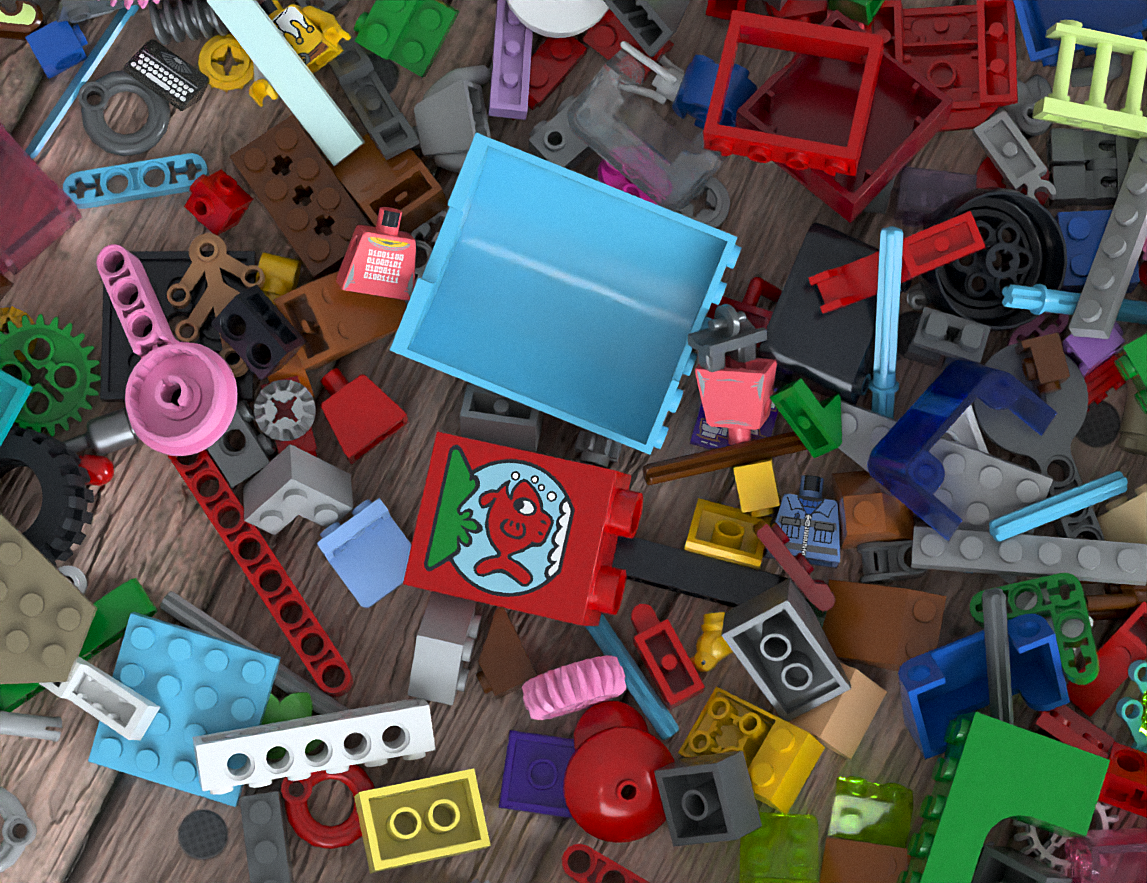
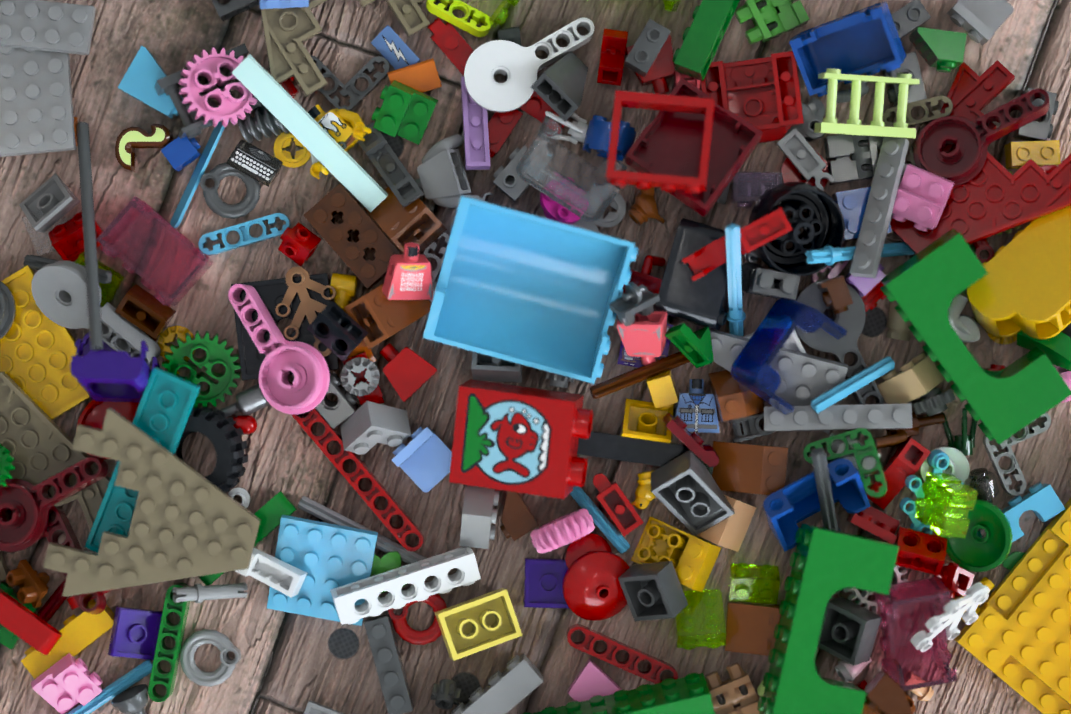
camera: 10 degrees left, 10 degrees up
none -> dark orange animal [627,187,665,226]

